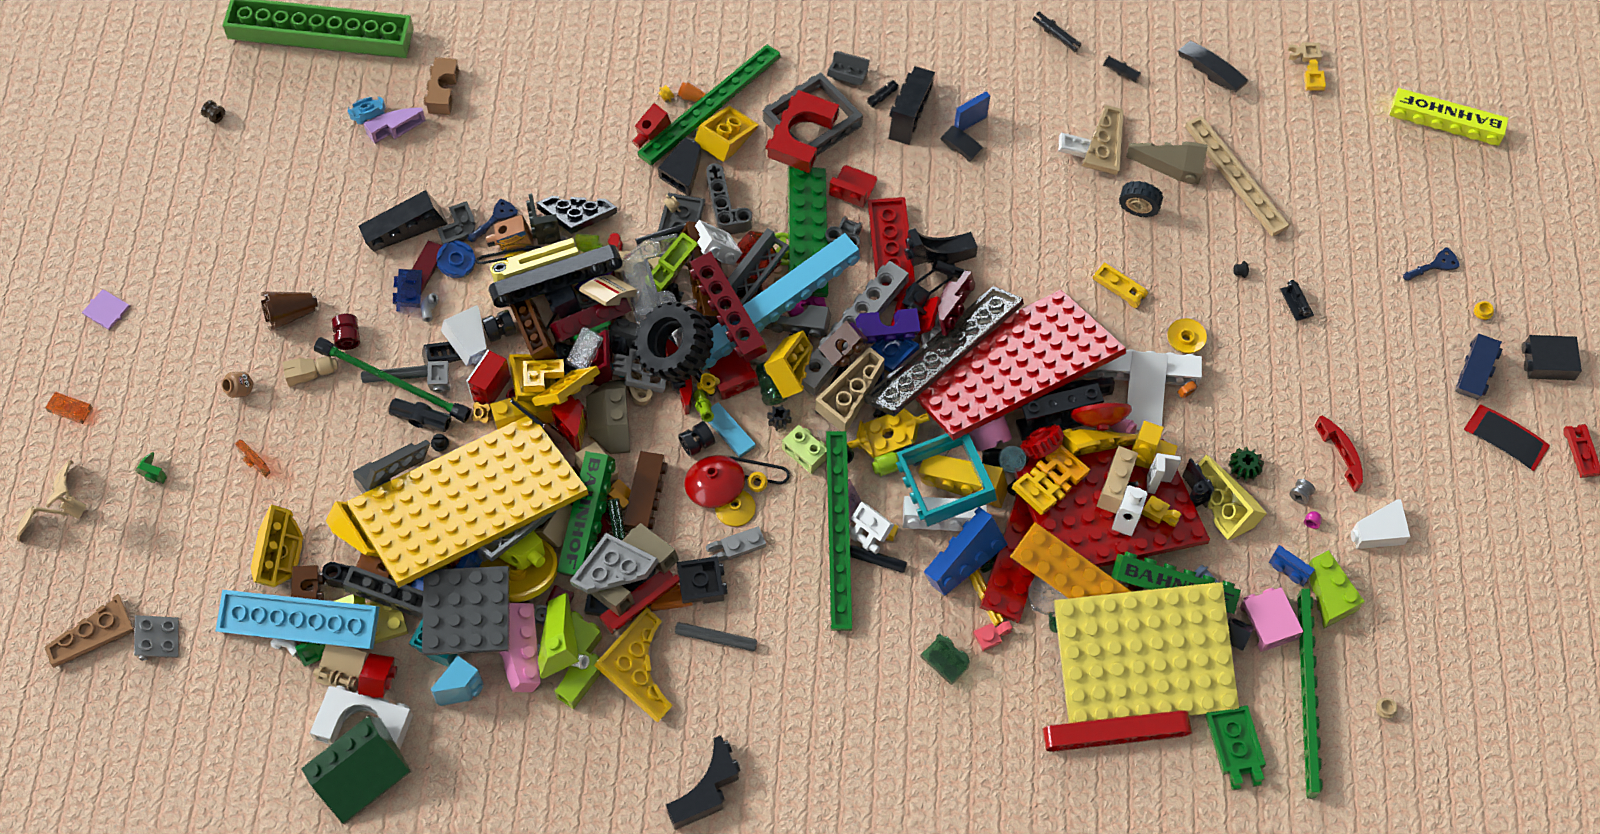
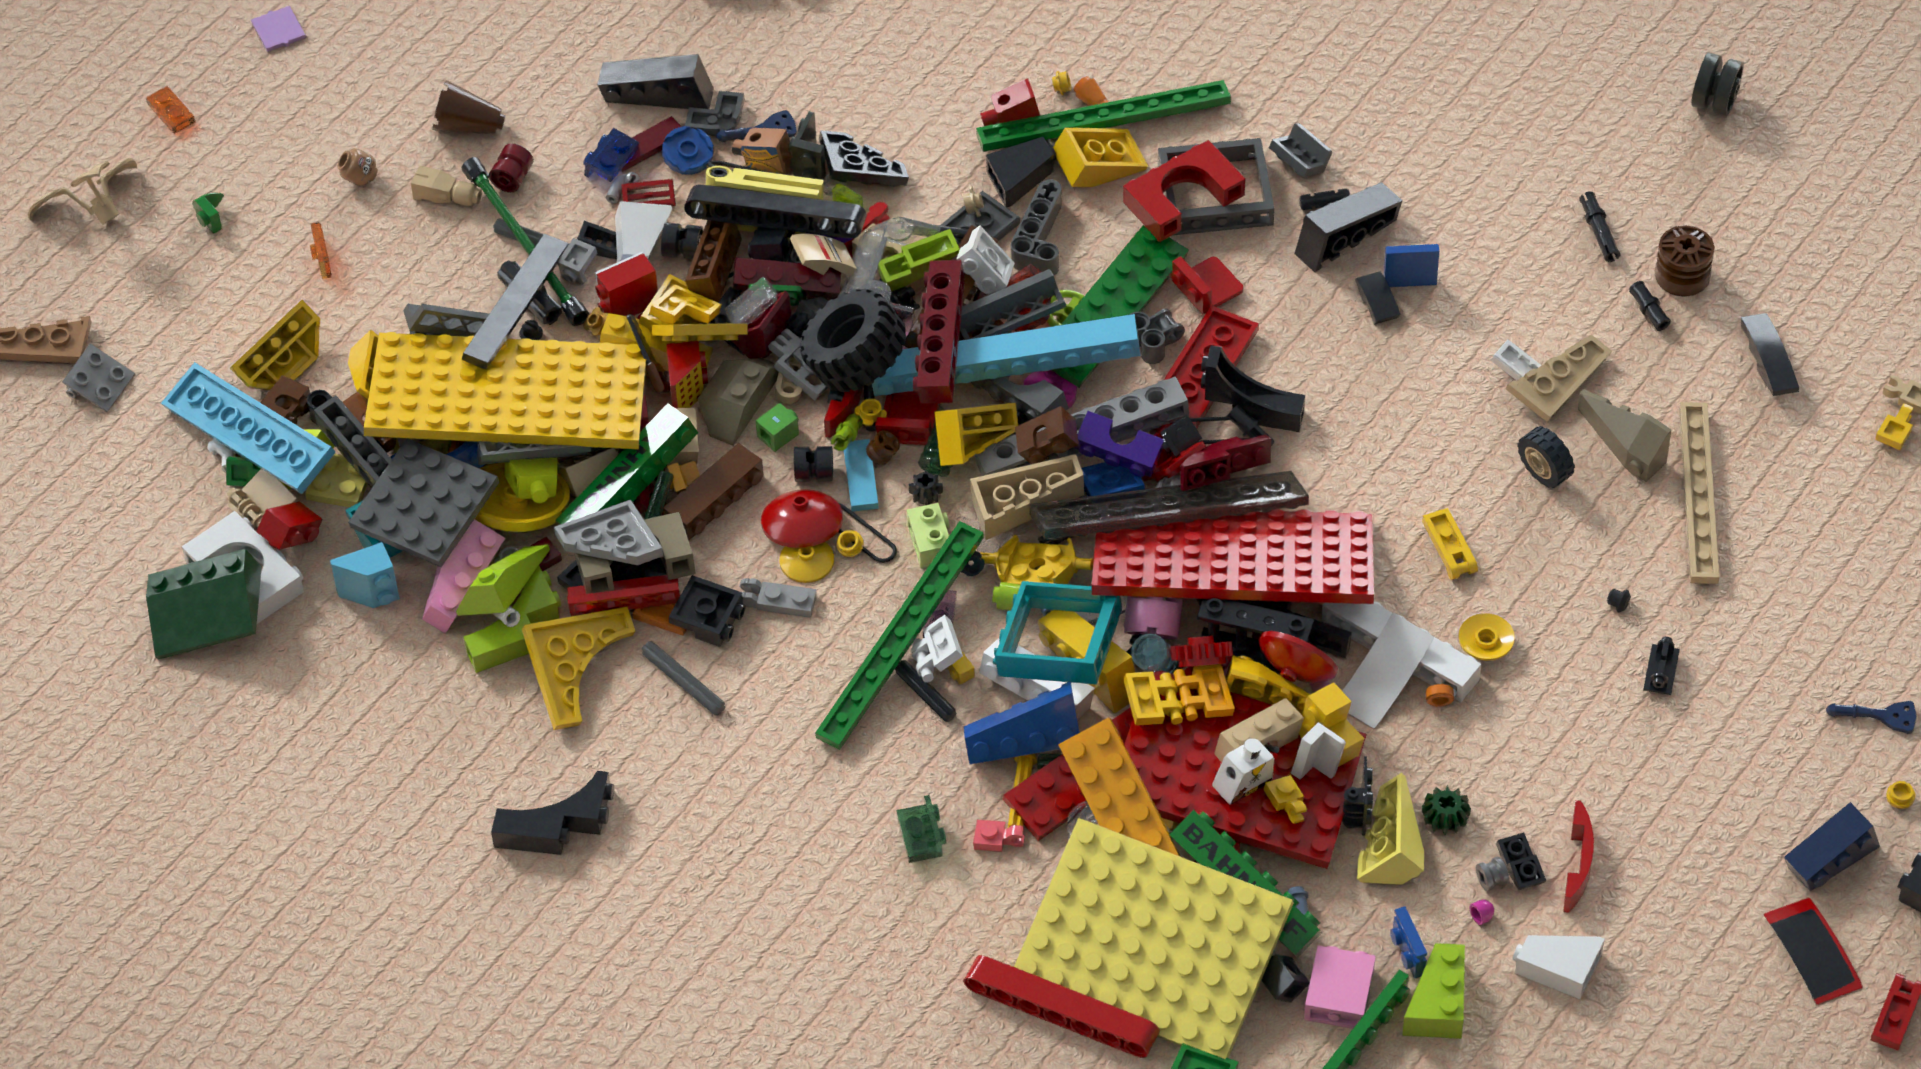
camera: 35 degrees right, 10 degrees down
none -> tile [462,234,568,370]
none -> red tile [621,179,676,206]
none -> bright green brick [756,403,799,452]
none -> reddish brown wheel [866,430,900,465]
none -> black slope [1496,832,1546,890]
none -> reddish brown wheel [1655,225,1715,297]

